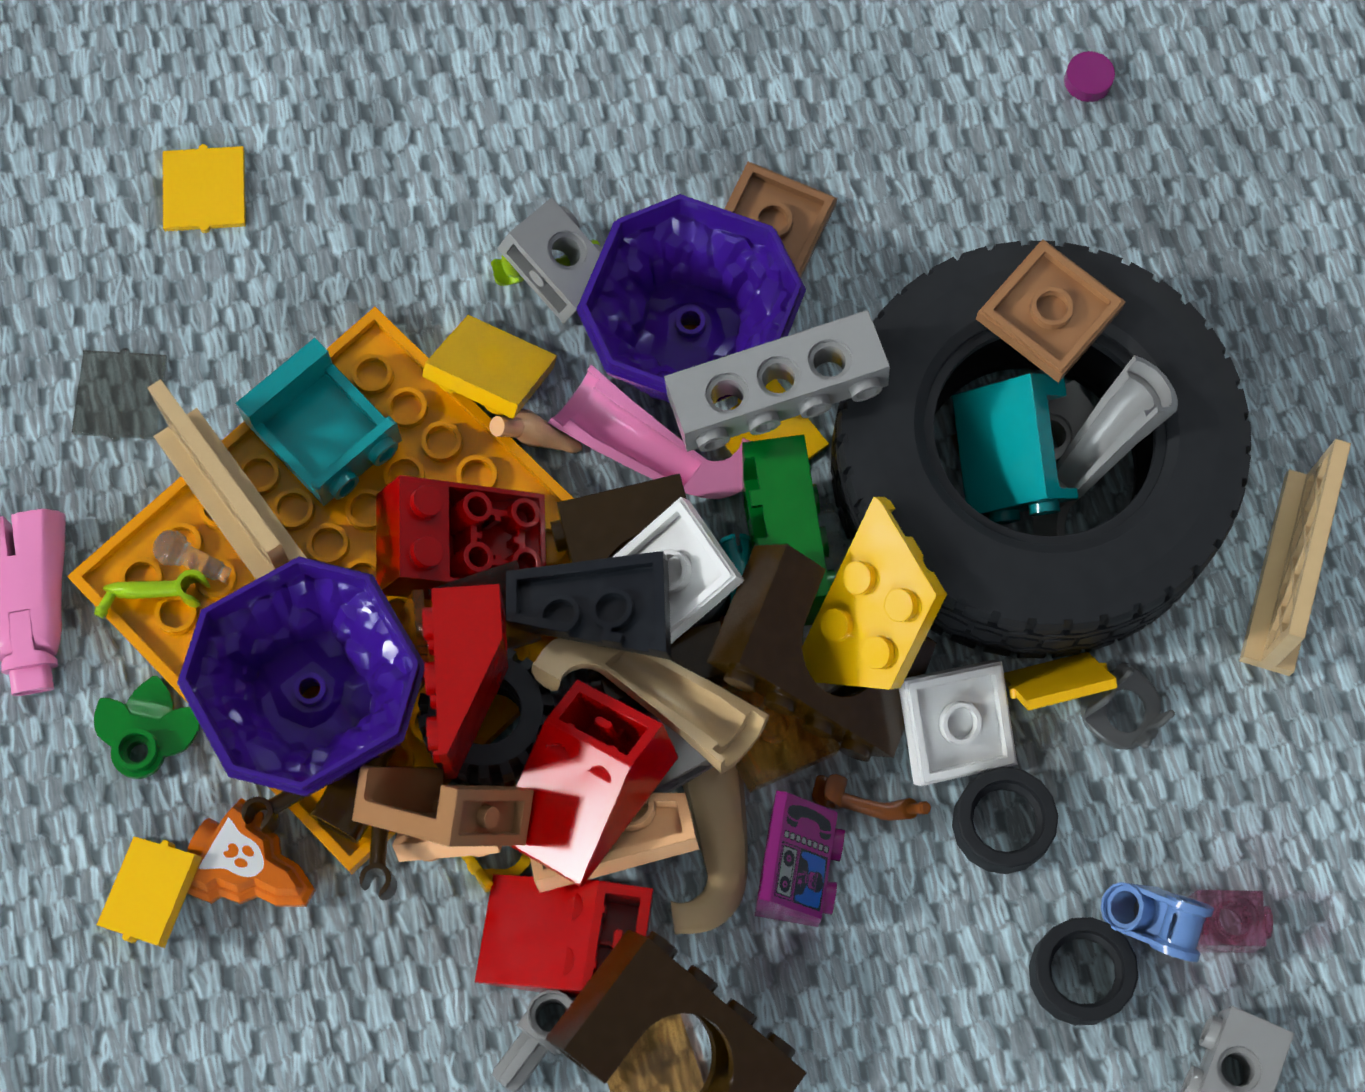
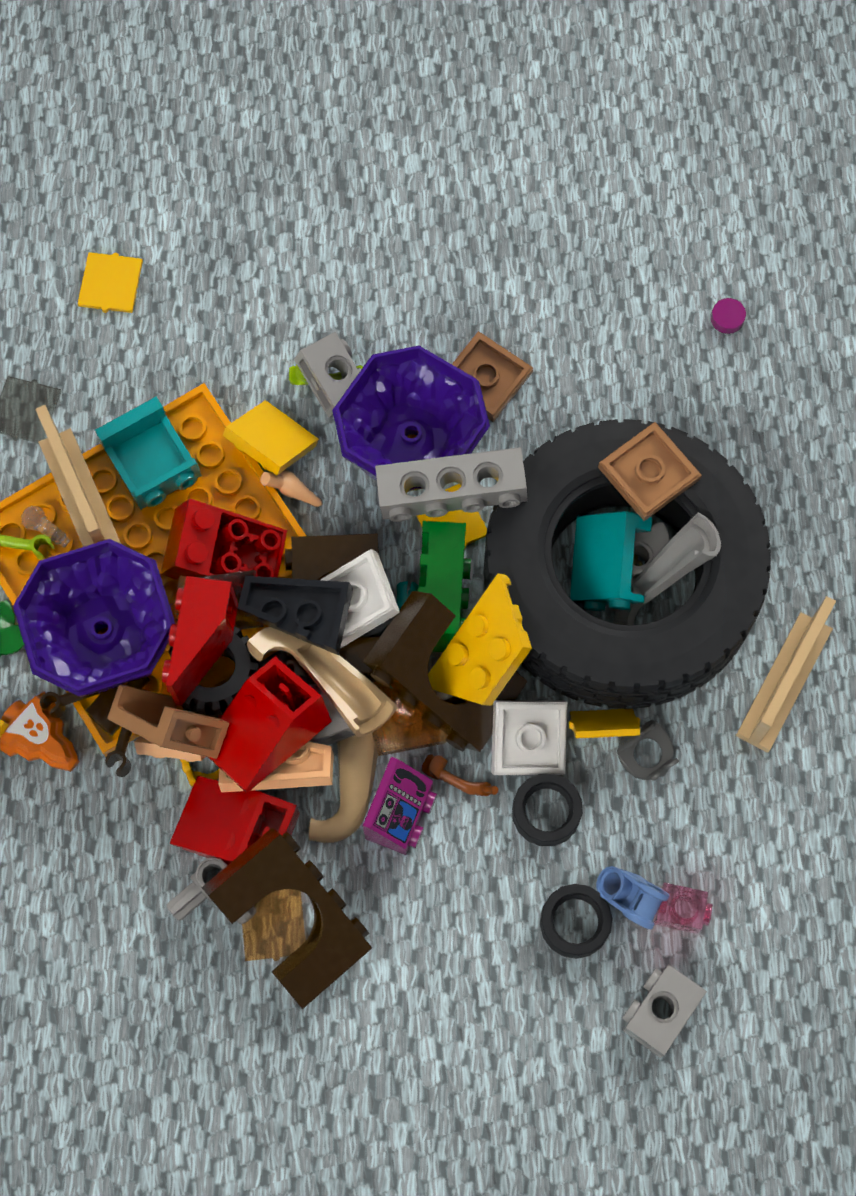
camera: 15 degrees right, 0 degrees up
bright pink animal [548,365,750,499] -> none

